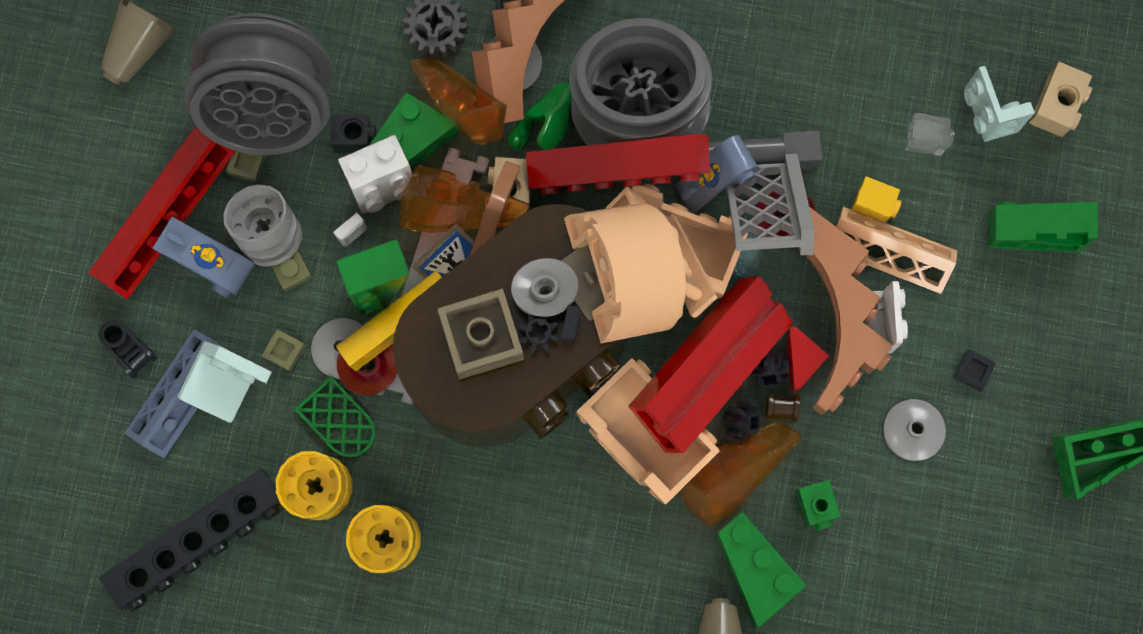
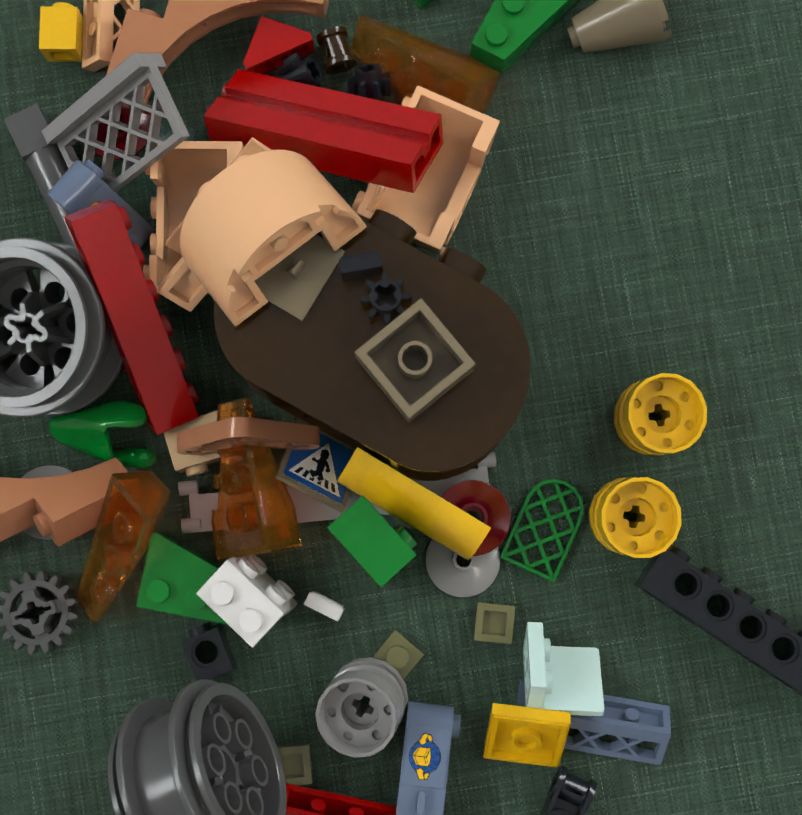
camera: 110 degrees left, 5 degrees up
light grey dish [511,258,578,317] -> none
none -> yellow tile [483,703,571,767]

